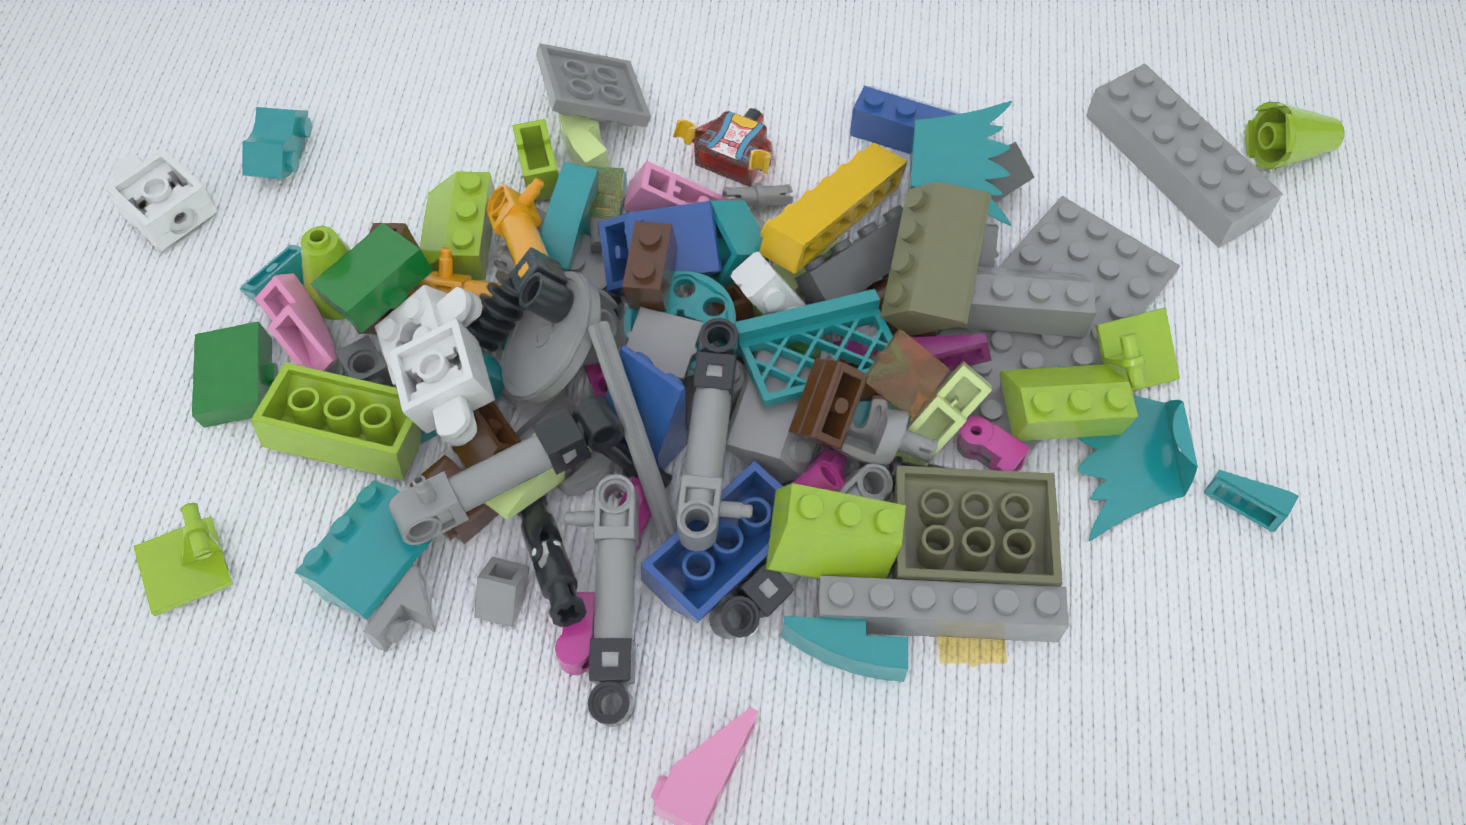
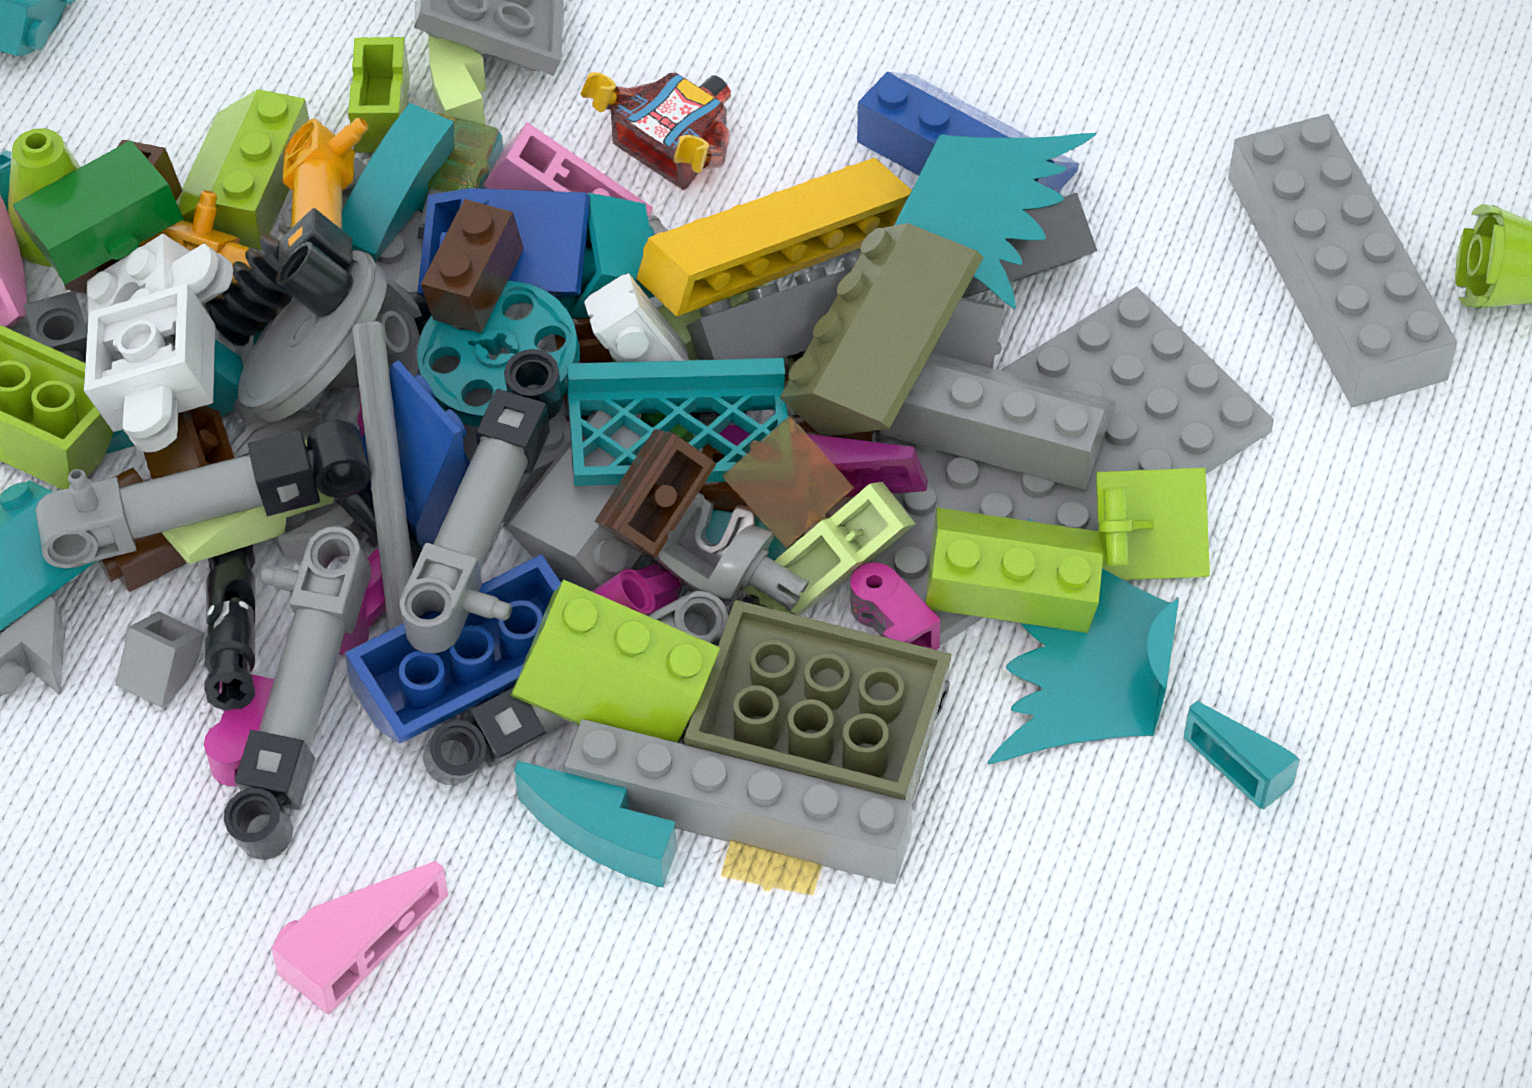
camera: 15 degrees right, 5 degrees down
light grey piece [626,307,703,381] -> none
light grey pin [722,183,793,210] -> none

